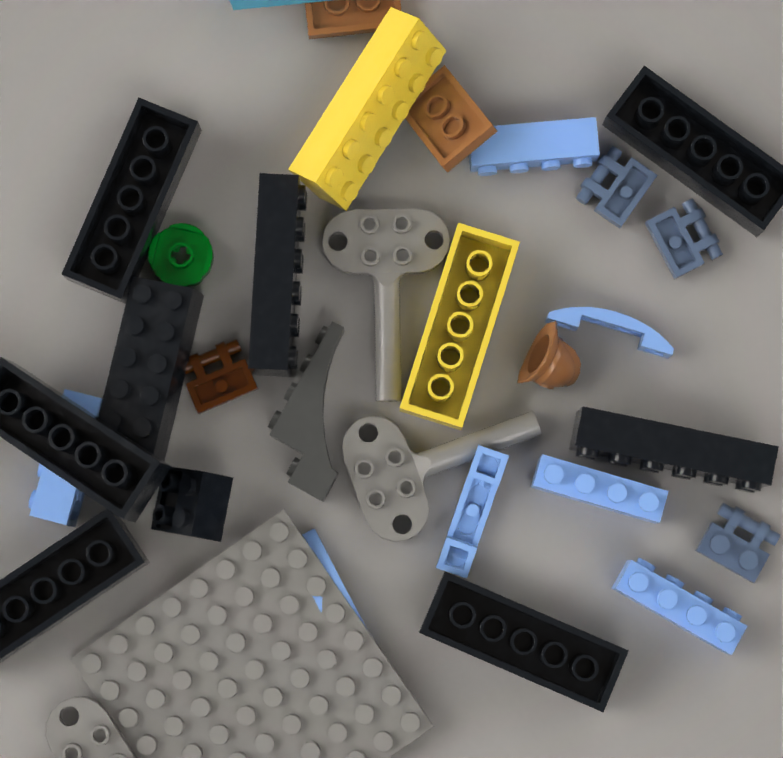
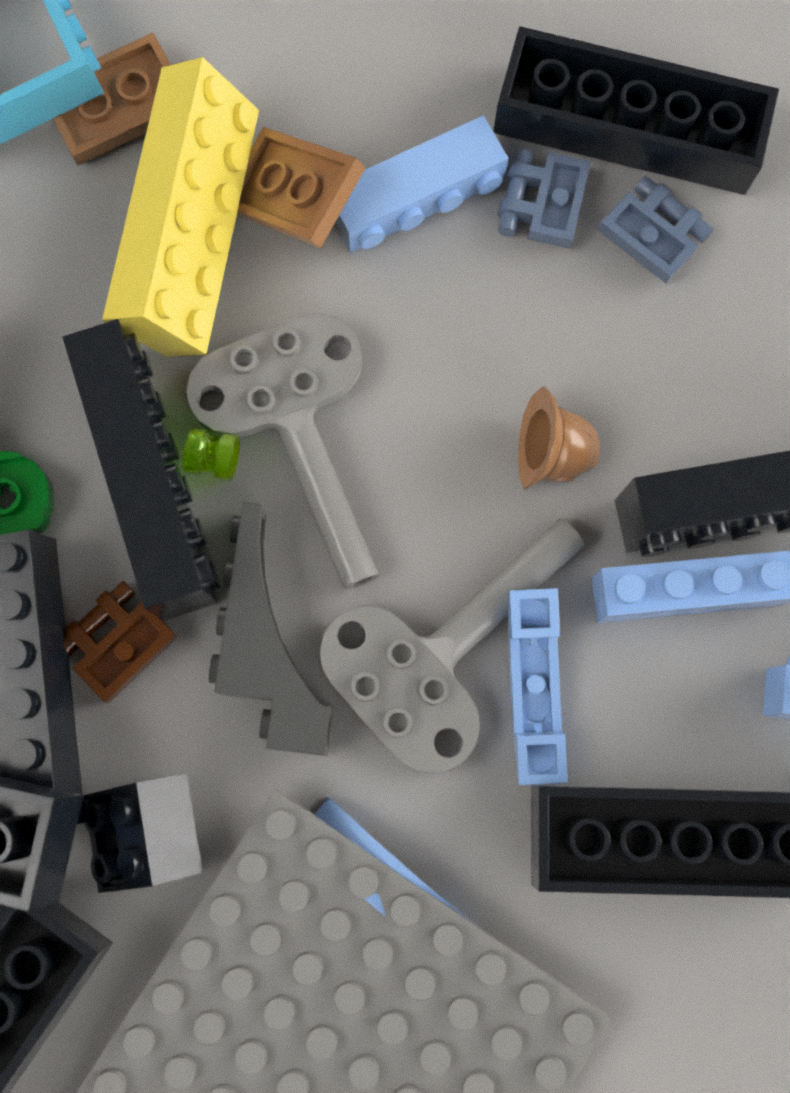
camera: 25 degrees left, 5 degrees down
light yellow brick [400,223,520,430] -> none
light blue slope [545,307,674,359] -> none
none -> clear neon green wheel [183,427,240,481]

